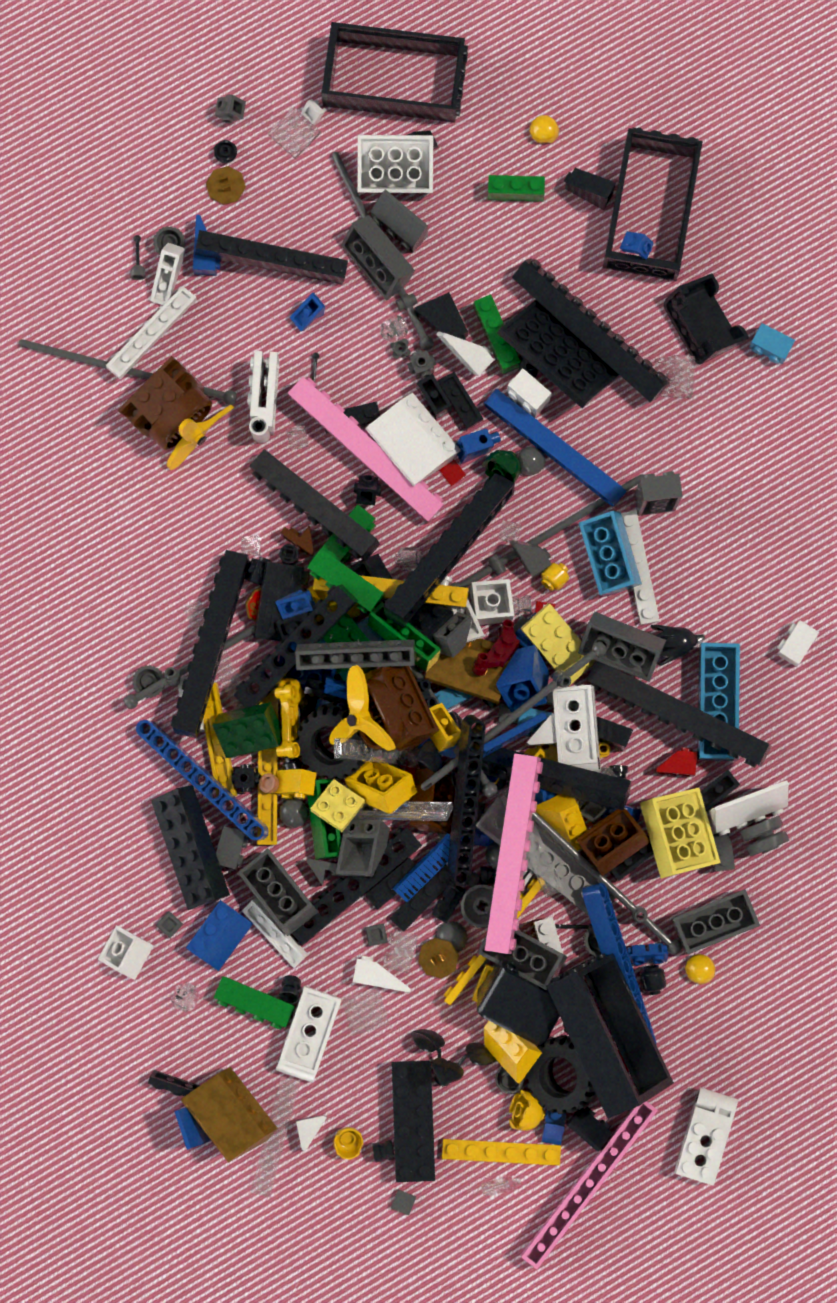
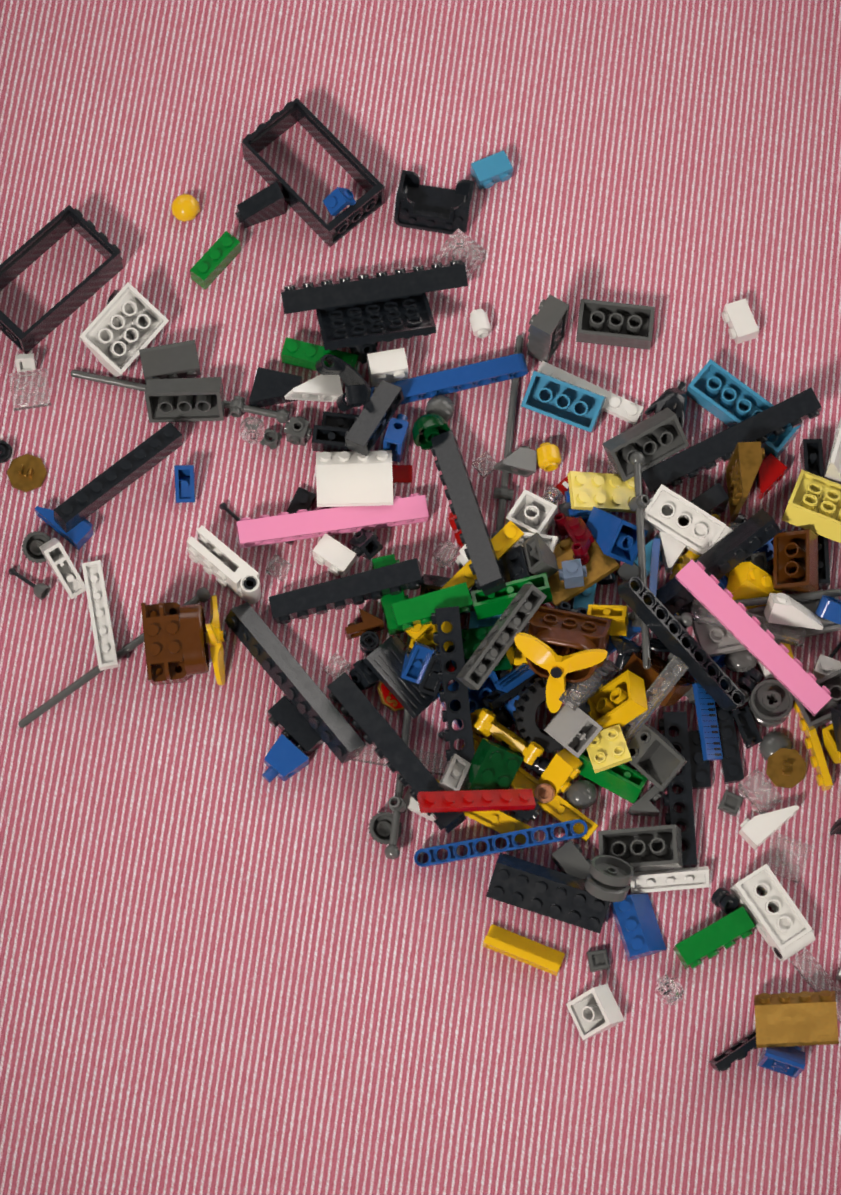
camera: 55 degrees left, 10 degrees down
none -> black brick [224,602,366,764]
none -> blue torso [262,734,309,783]
none -> black brick [267,696,324,757]
none -> white brick [312,533,357,577]
none -> black panel [315,354,371,411]
none -> black brick [344,380,404,456]
none -> red plate [417,789,536,813]
none -> light grey plate [438,753,471,791]
none -> white brick [469,309,491,338]
none -> yellow panel [483,924,565,976]
none -> light grey slope [544,699,603,758]
none -> sand blue brick [558,559,587,589]
none -> dark grey brick [576,299,655,350]
none -> dark grey wheel [584,855,634,902]
none -> pearl gold slope [725,442,765,522]
none -> white slope [764,593,823,630]

